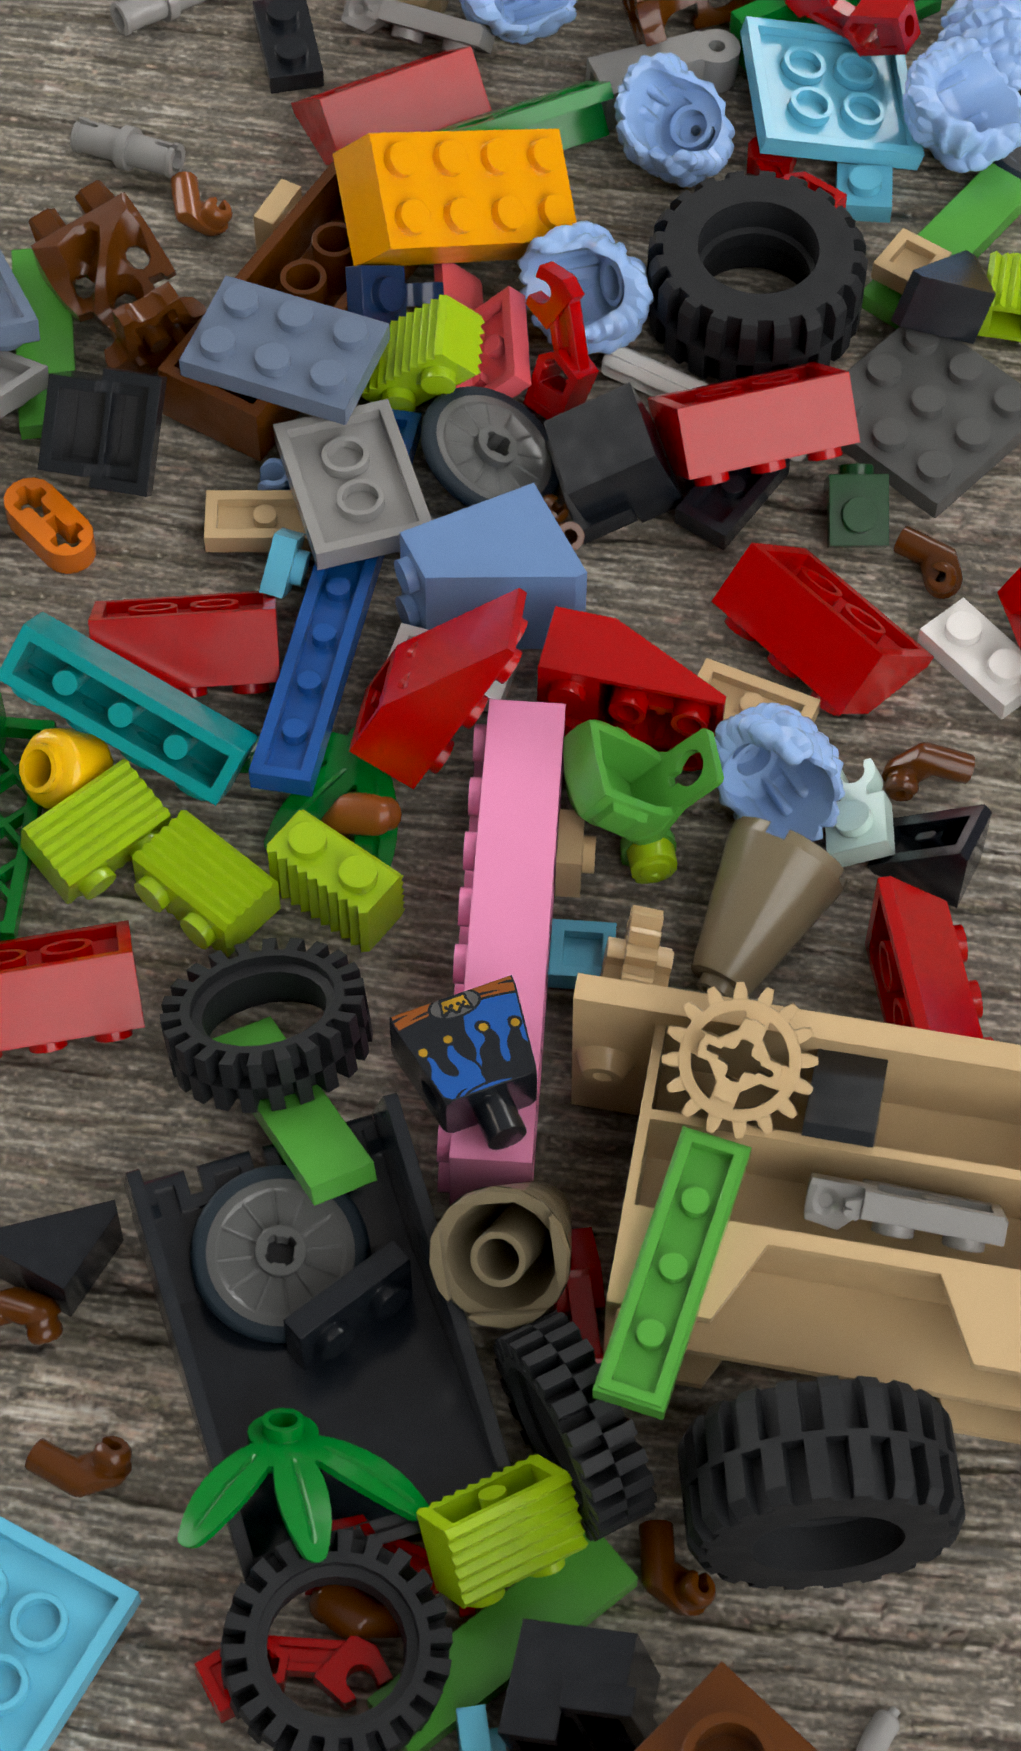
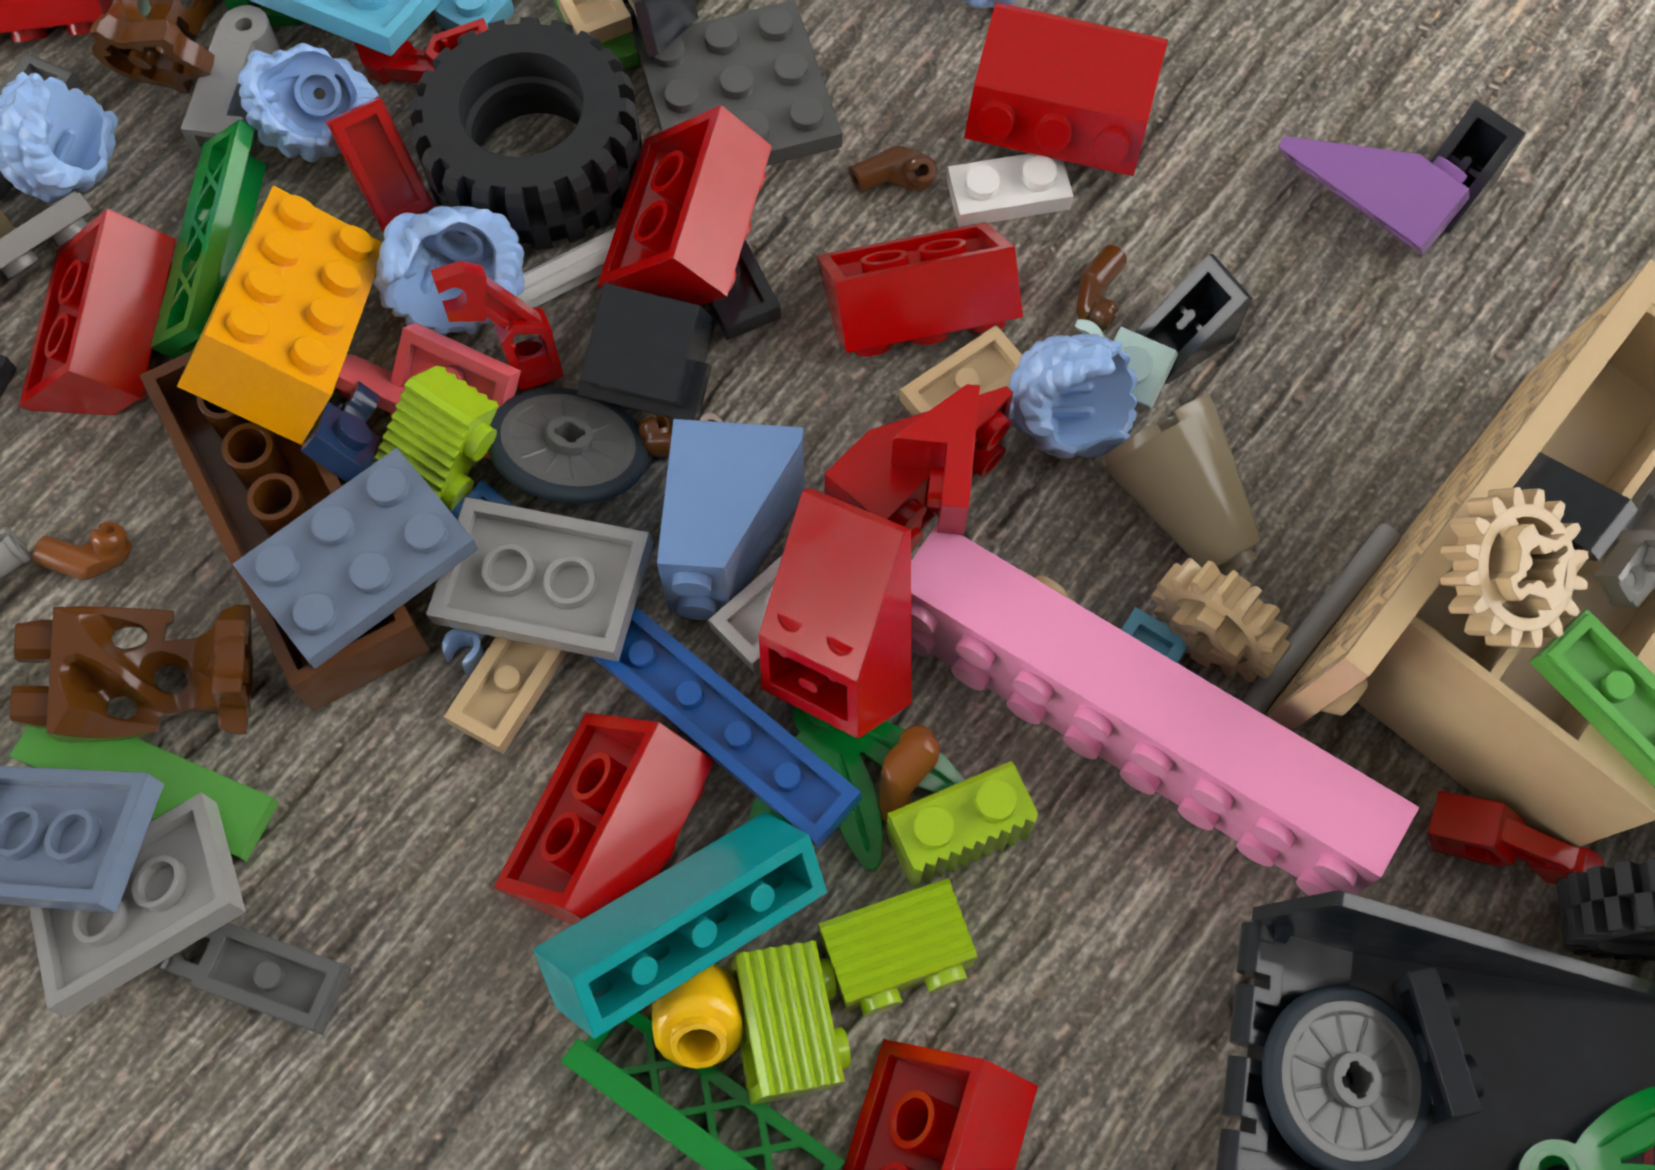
camera: 60 degrees left, 10 degrees up
orange beam [3,477,96,574] -> none
black plate [37,367,167,497] -> none
black tyre [160,937,373,1113] -> none
bright green tile [213,1016,377,1206] -> none
tan plate [253,179,302,252] -> none
medium azure plate [259,528,311,599] -> none
torso [389,975,537,1150] -> none
dark tan cone [429,1181,572,1329] -> none
bright green piece [563,719,724,884] -> none
dark green bracket [824,463,889,548] -> none
red slope [865,876,994,1041] -> none
none -> red tile [324,96,435,232]
none -> red slope [891,384,980,535]

